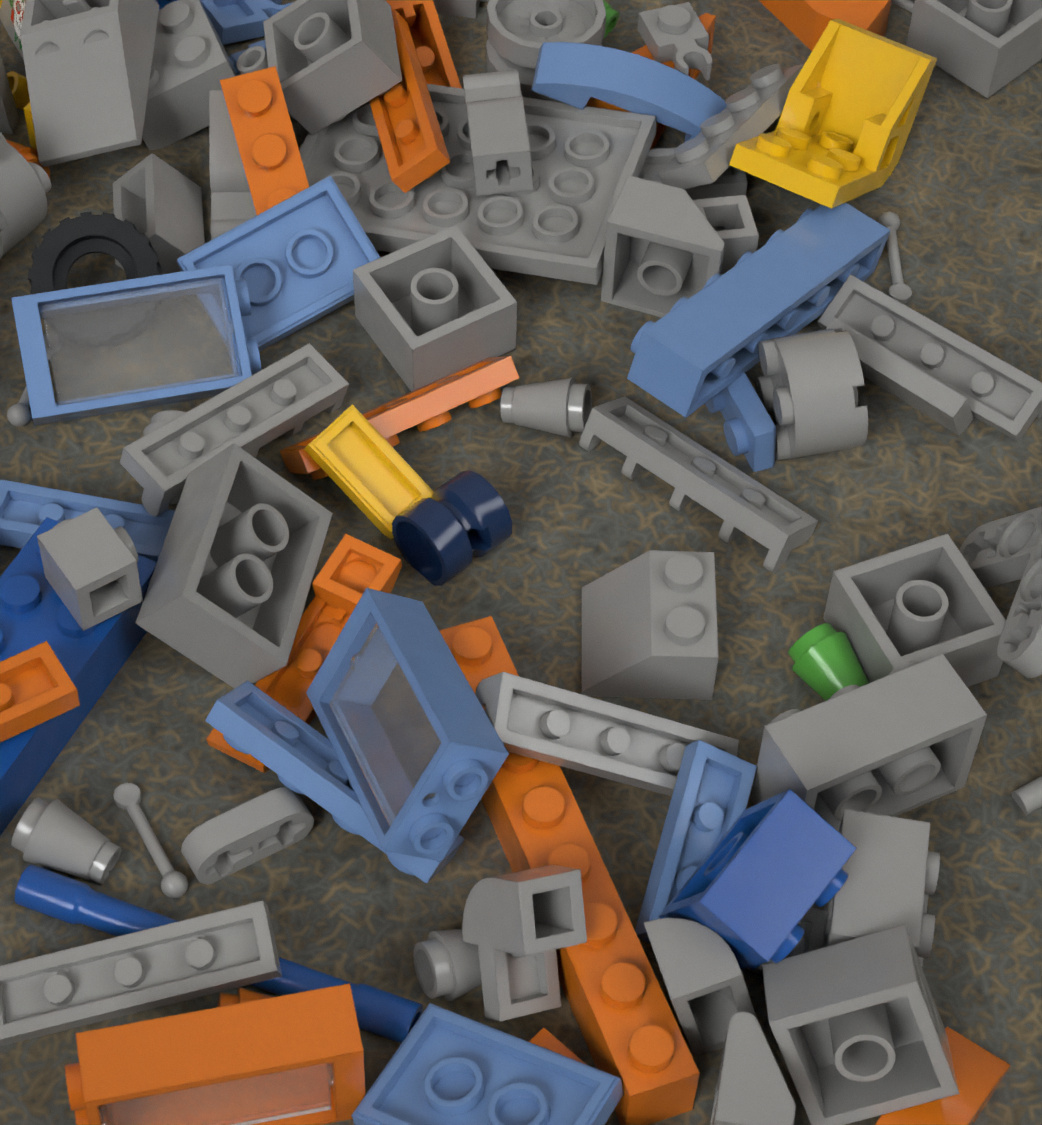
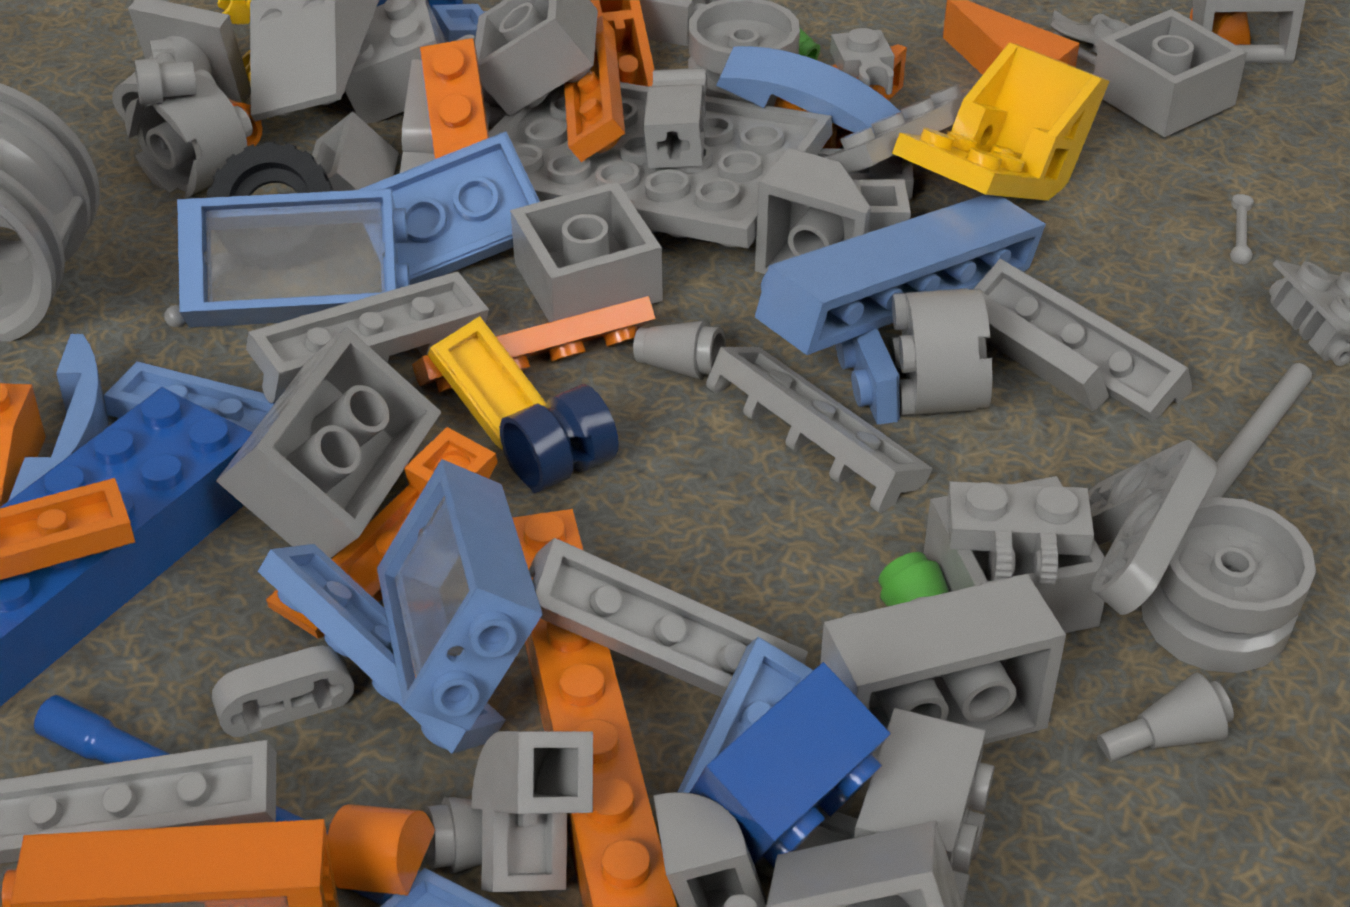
camera: 10 degrees right, 10 degrees down
light grey cone [11,797,122,885] -> none
light grey brick [37,507,143,631] -> none
light grey hinge [113,783,188,898] -> none
light grey slope [581,550,719,700] -> none
light grey hinge [878,211,912,304] -> none
none -> orange brick [327,804,435,896]
none -> light grey hinge [947,481,1094,585]

